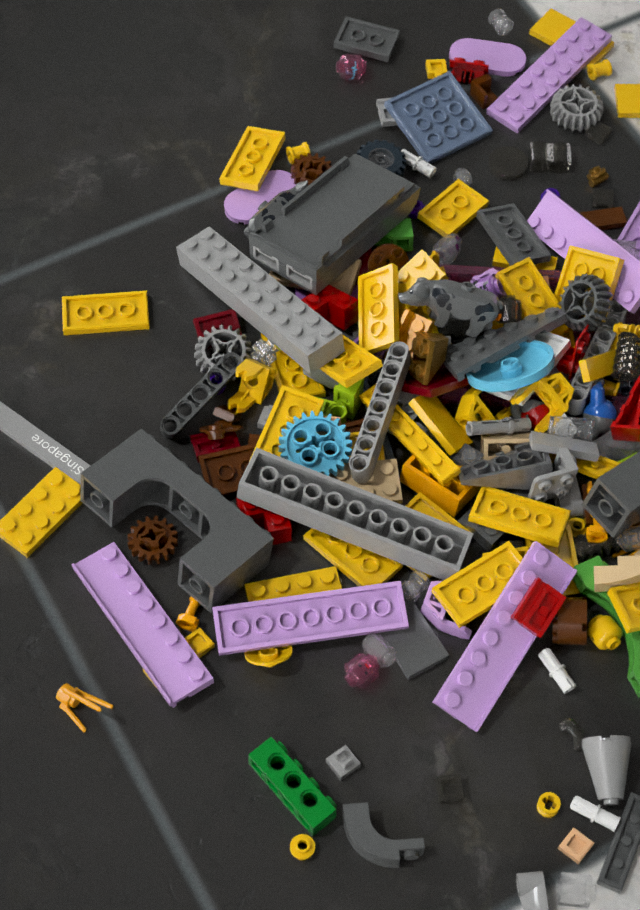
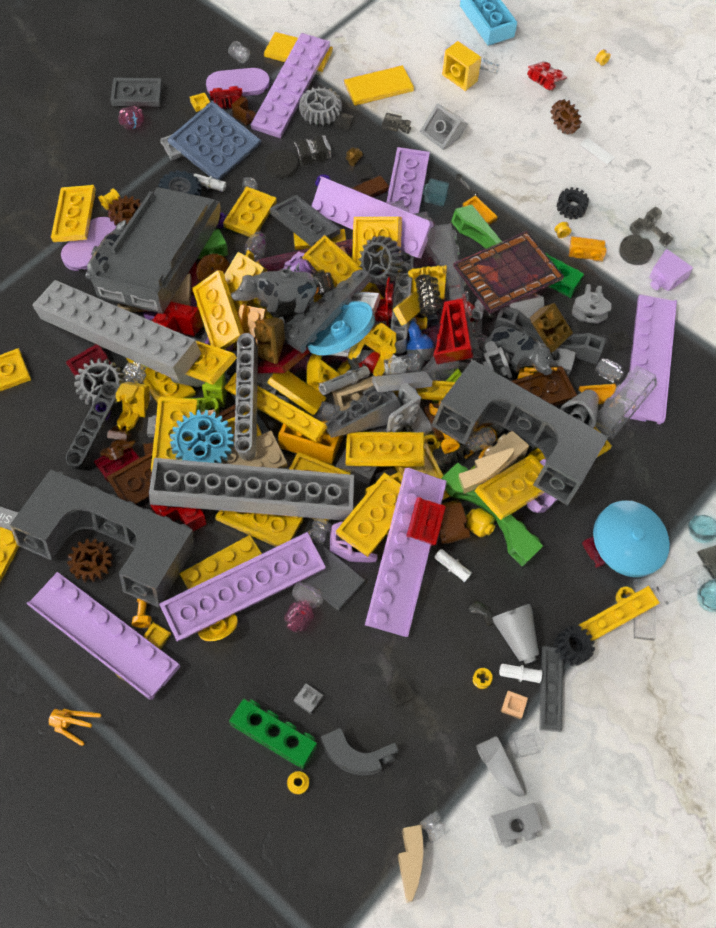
camera: 20 degrees left, 5 degrees up
yellow bush [587,59,612,81] -> none

